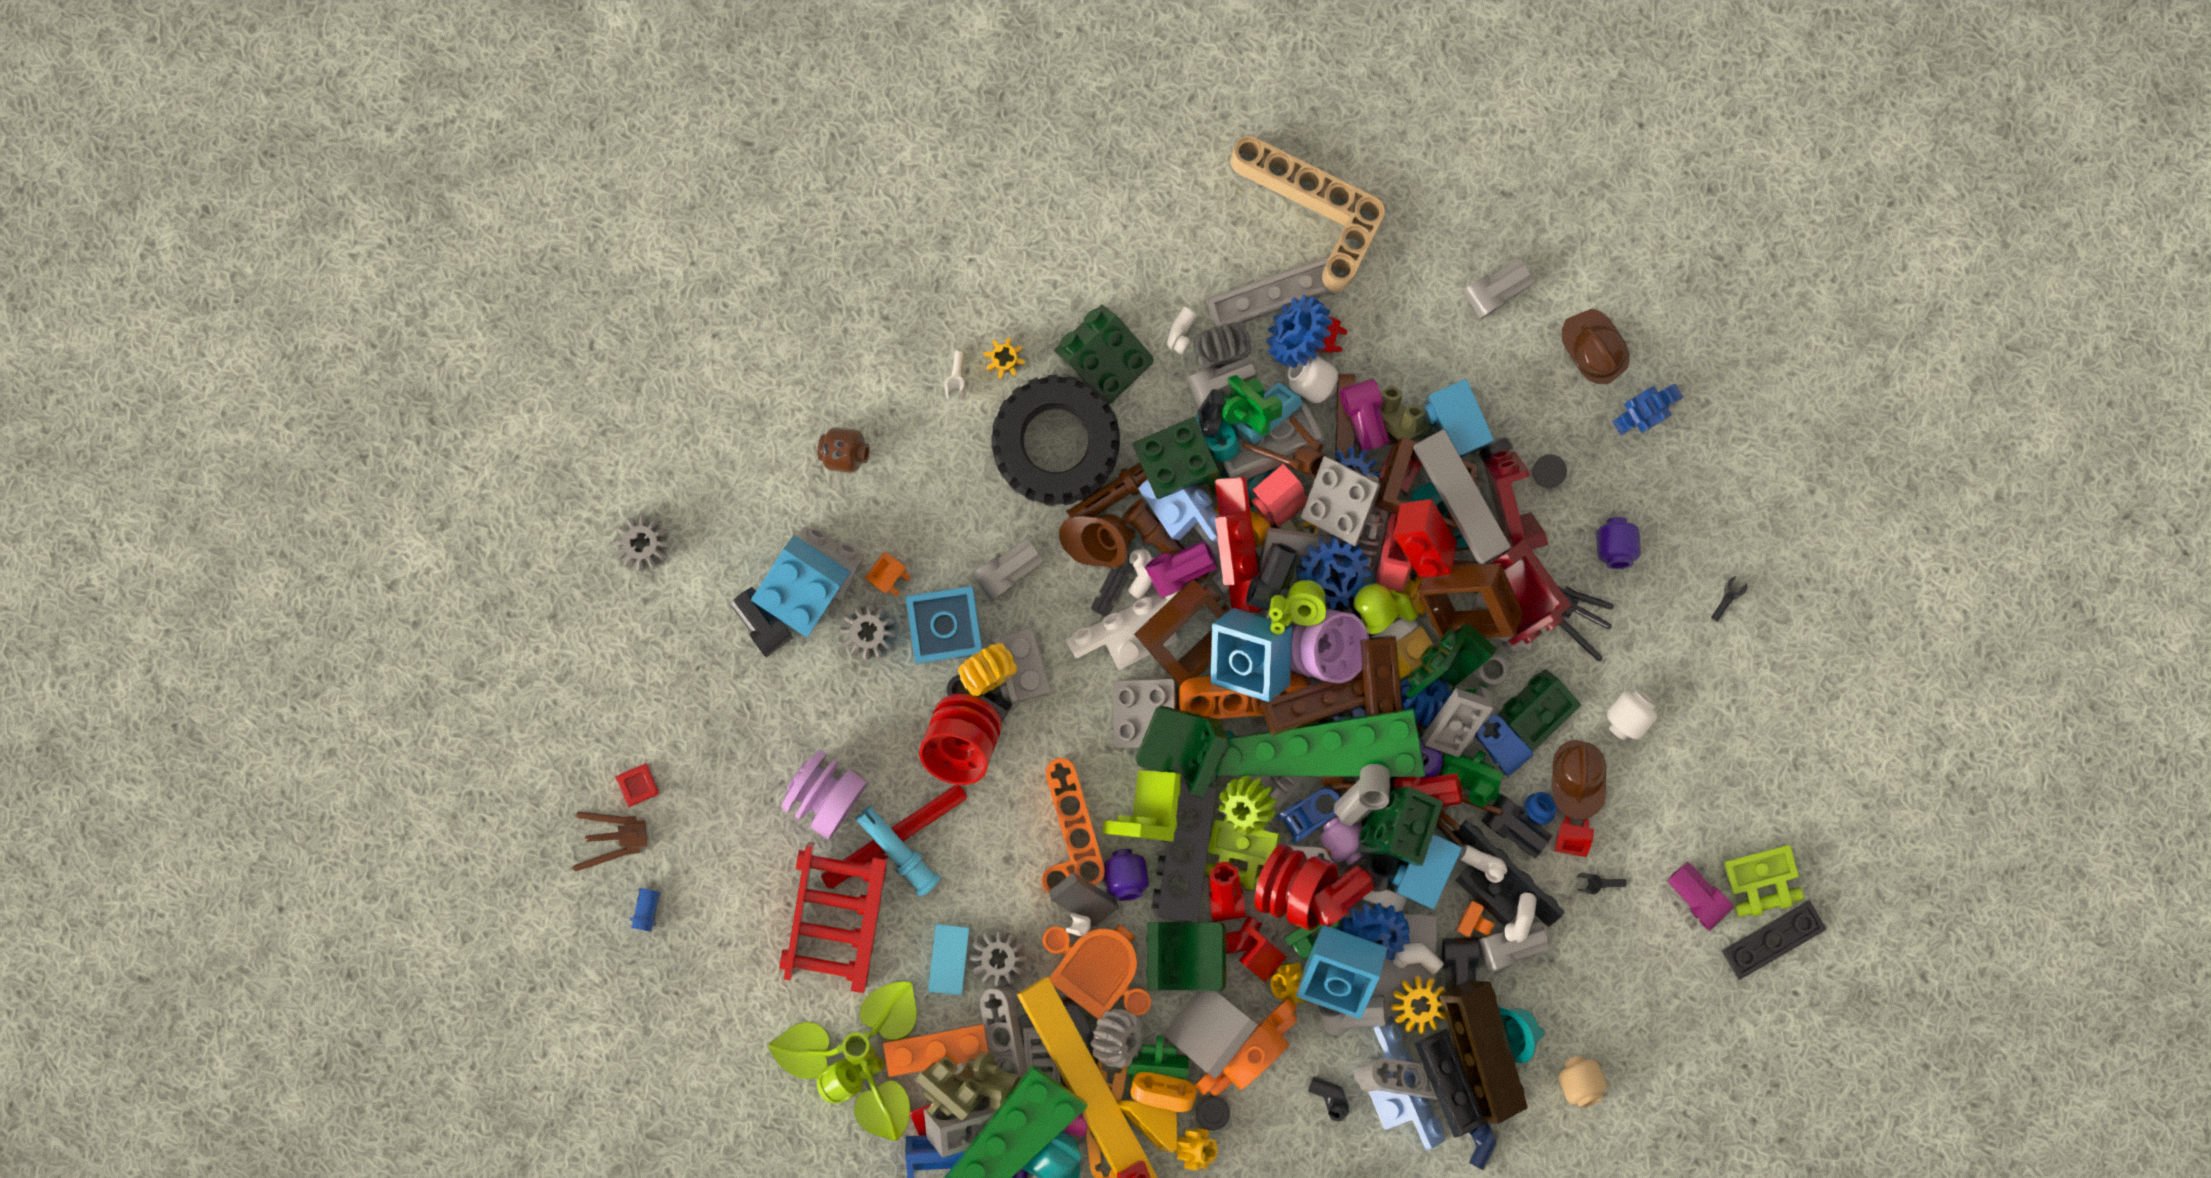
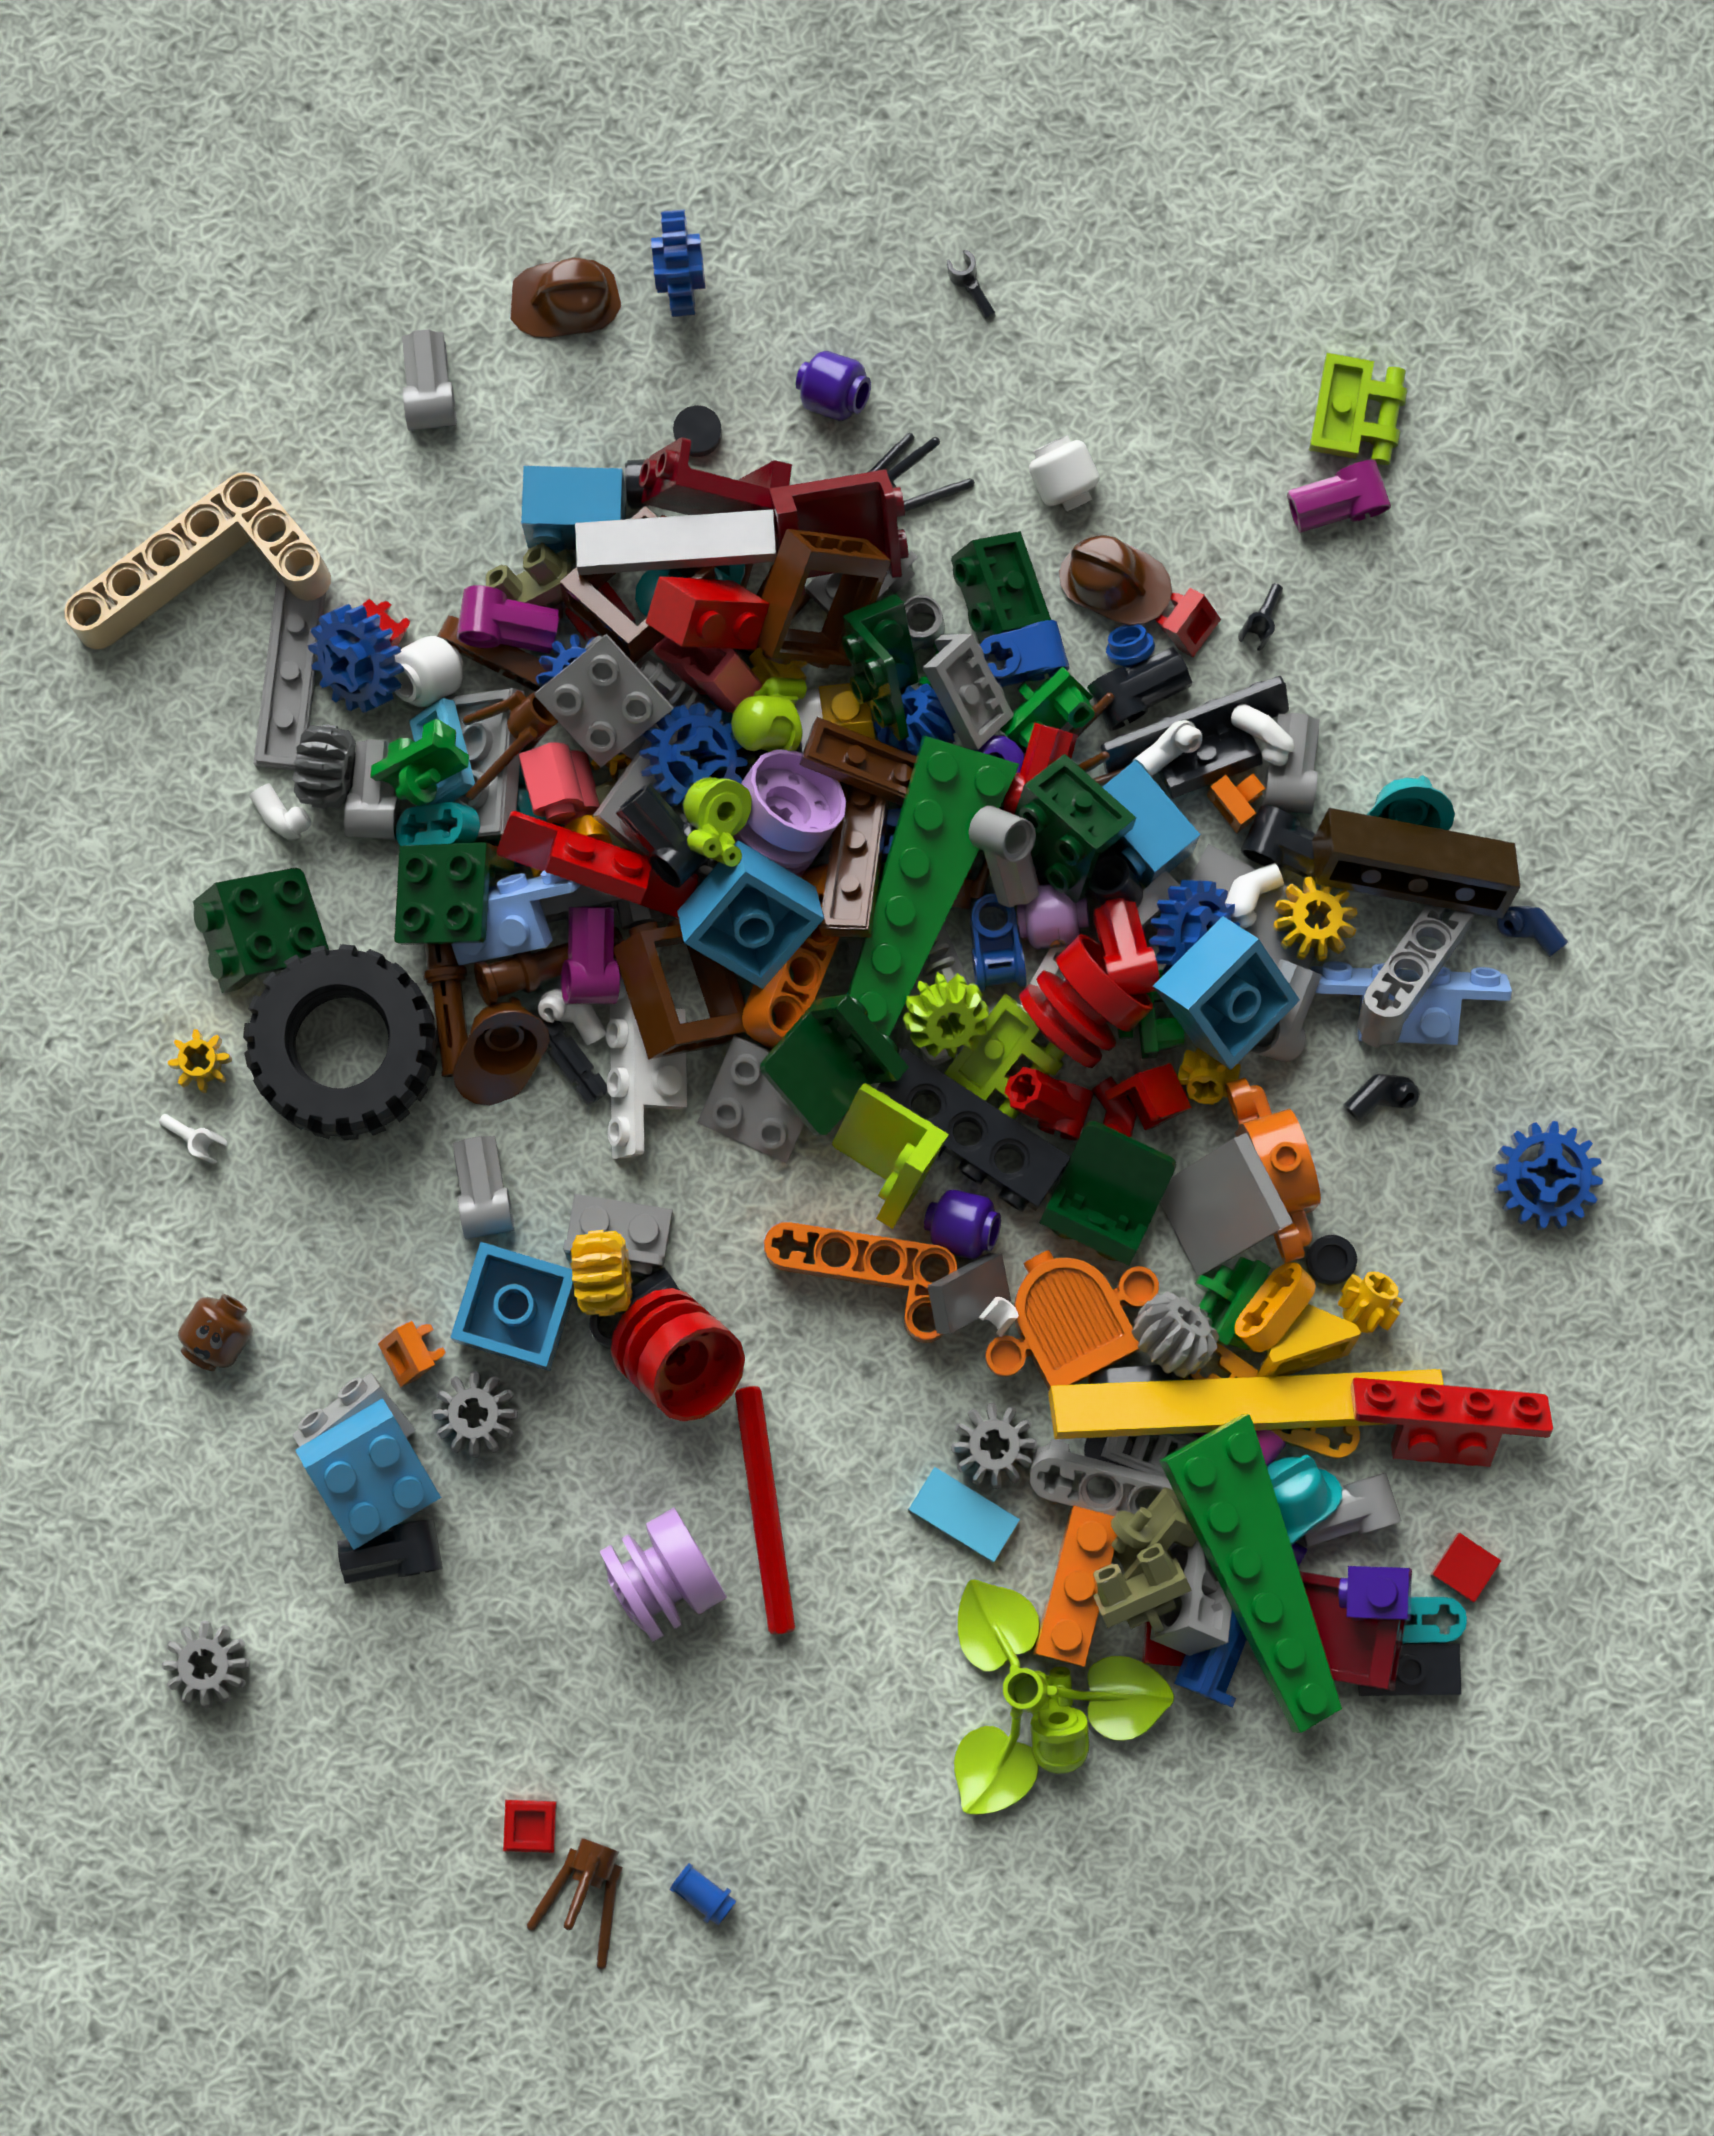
camera: 65 degrees left, 5 degrees down
red fence [779,842,889,993] -> none
medium azure pin [855,805,941,897] -> none
black tile [1197,389,1224,438] -> none
black tile [1414,1029,1486,1138] -> none
tan head [1558,1055,1608,1109] -> none
black tile [1721,900,1827,980] -> none

